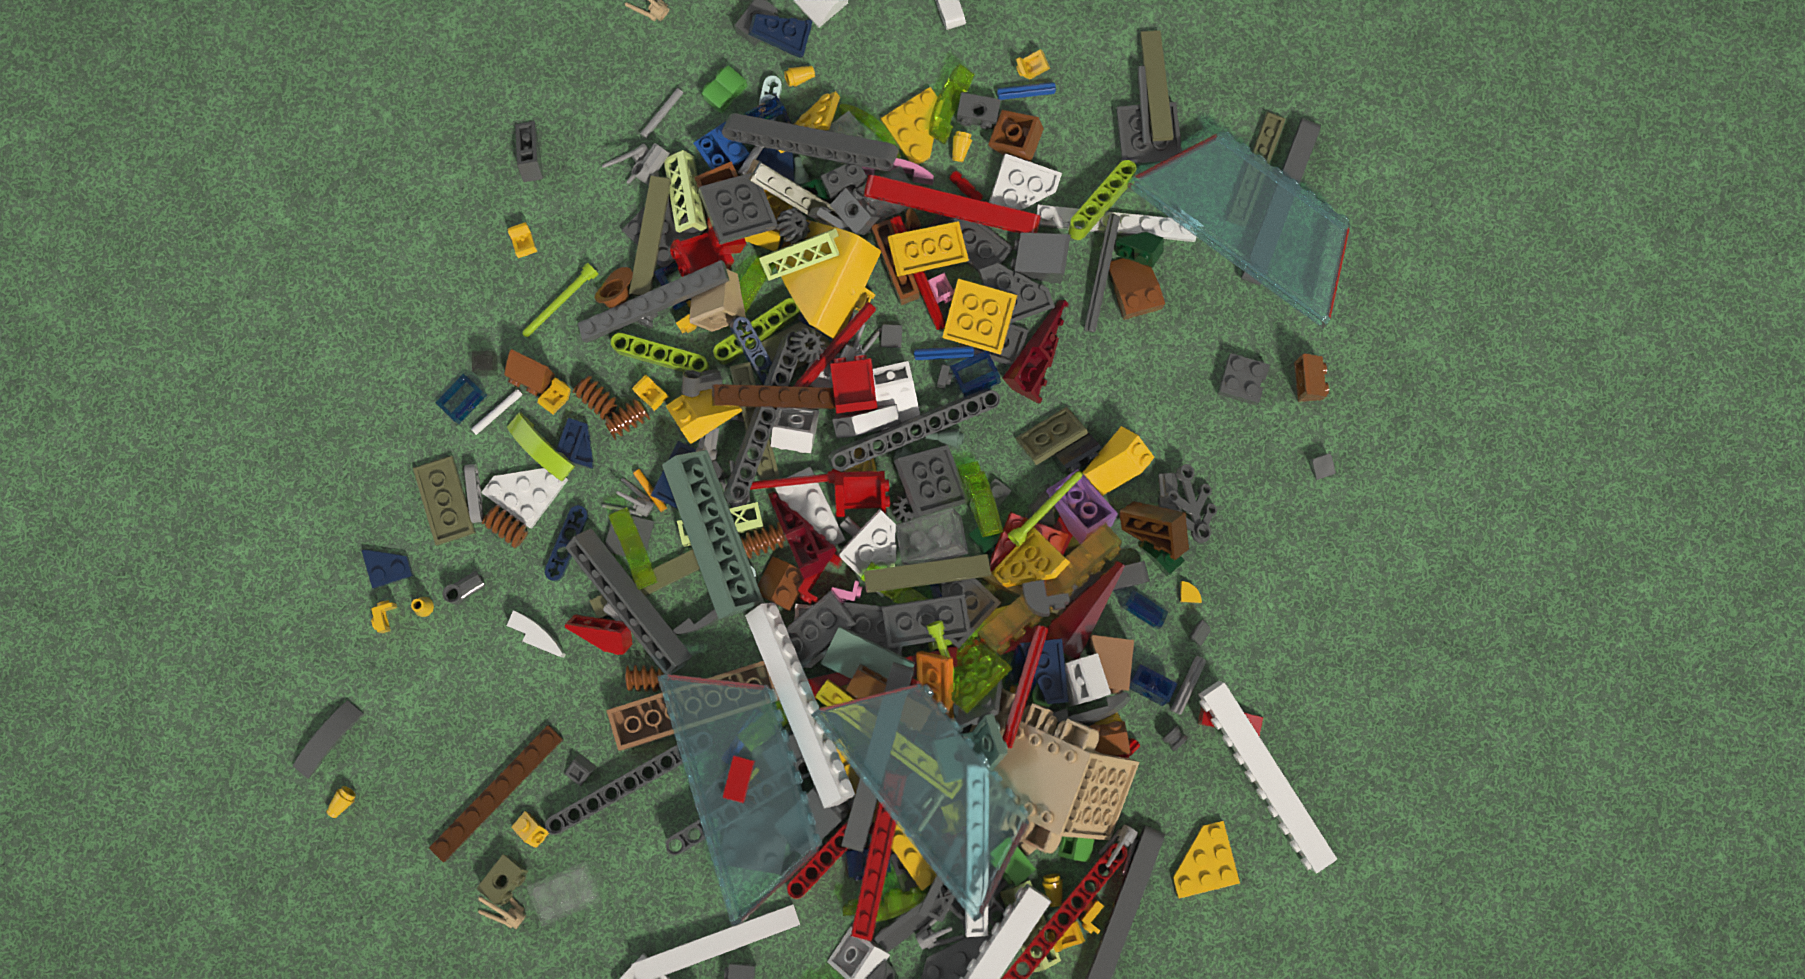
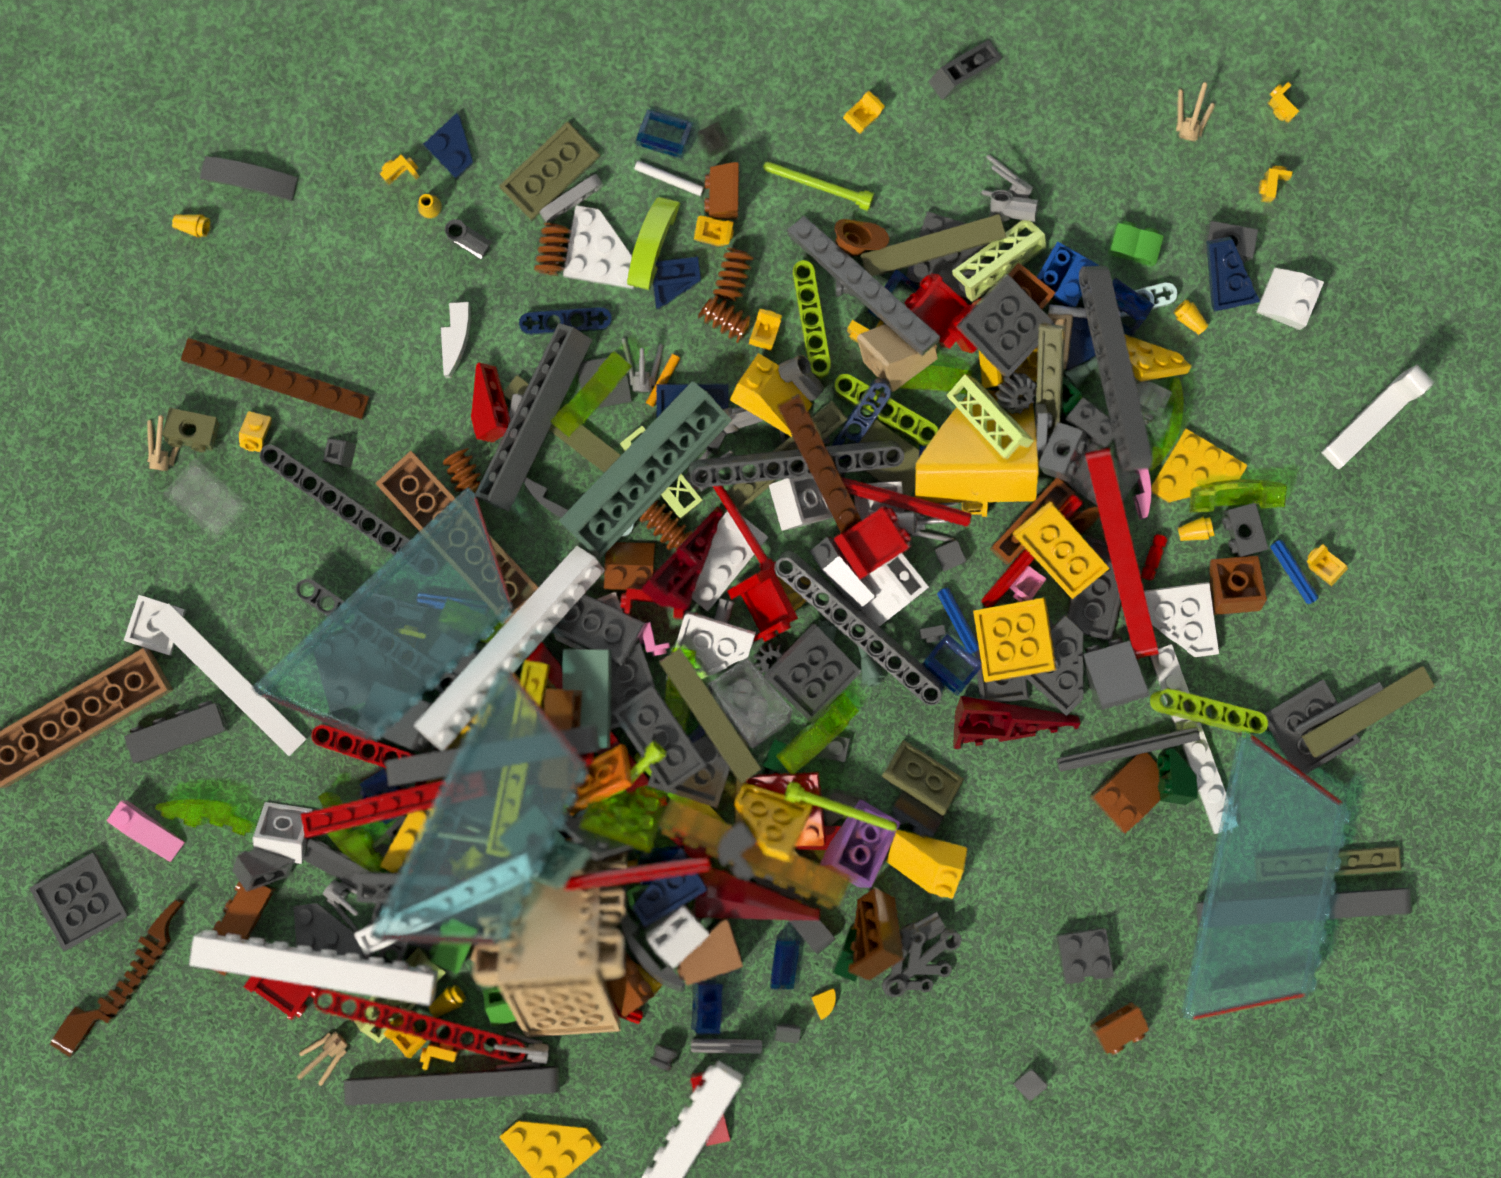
camera: 65 degrees right, 5 degrees up
light grey bar [640,88,683,138] -> none
red tile [722,756,755,803] -> none
dark grey gear [789,327,825,363] -> none

